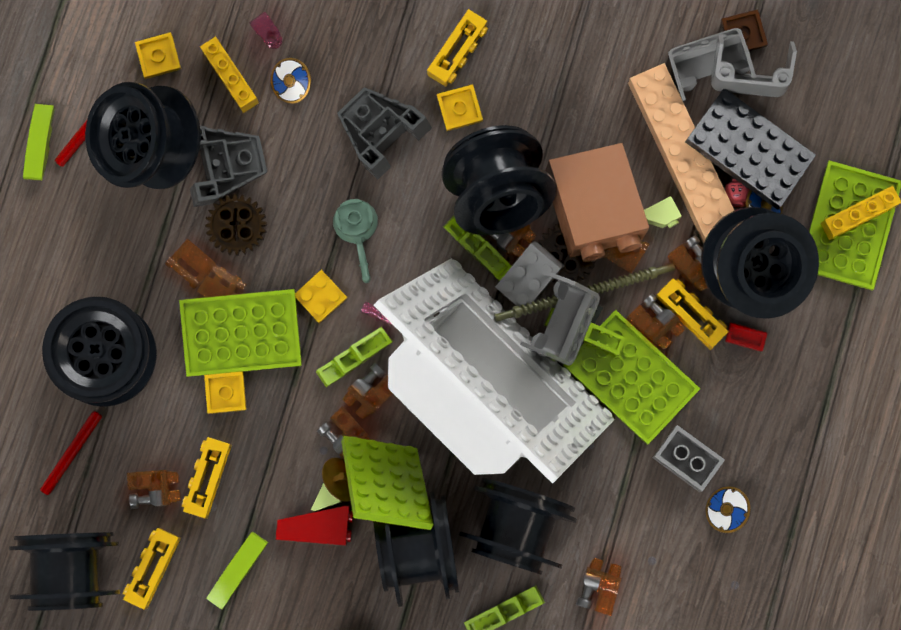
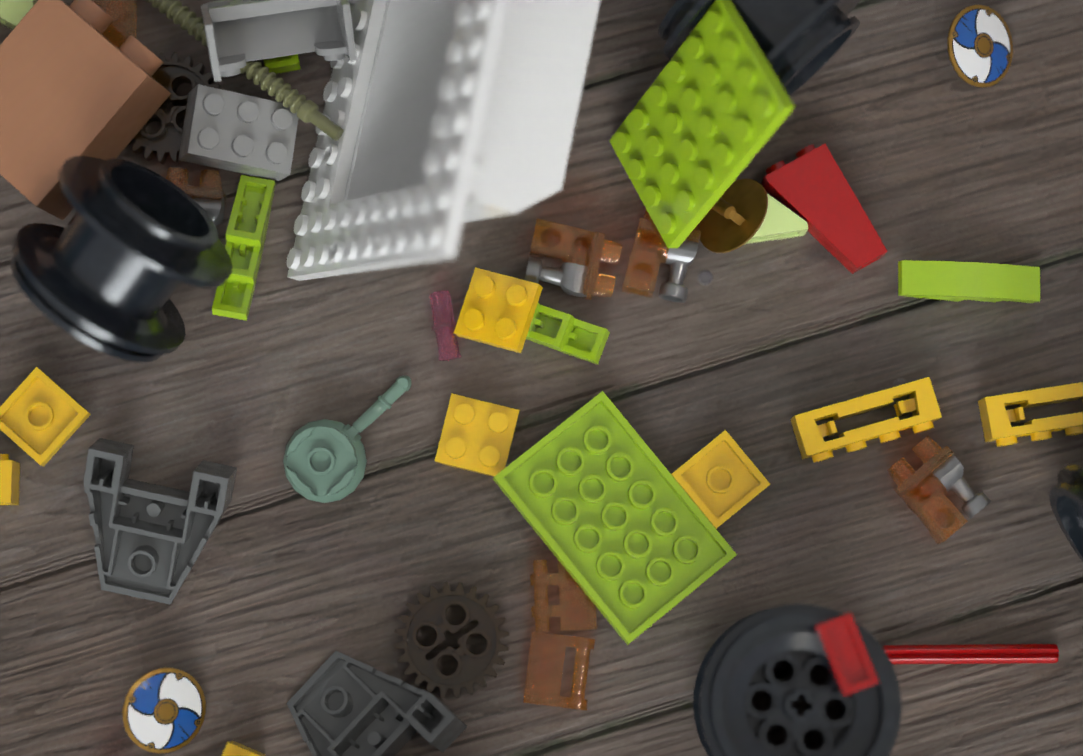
camera: 130 degrees left, 0 degrees up
none -> yellow plate [453,267,543,353]
none -> red tile [815,612,879,696]

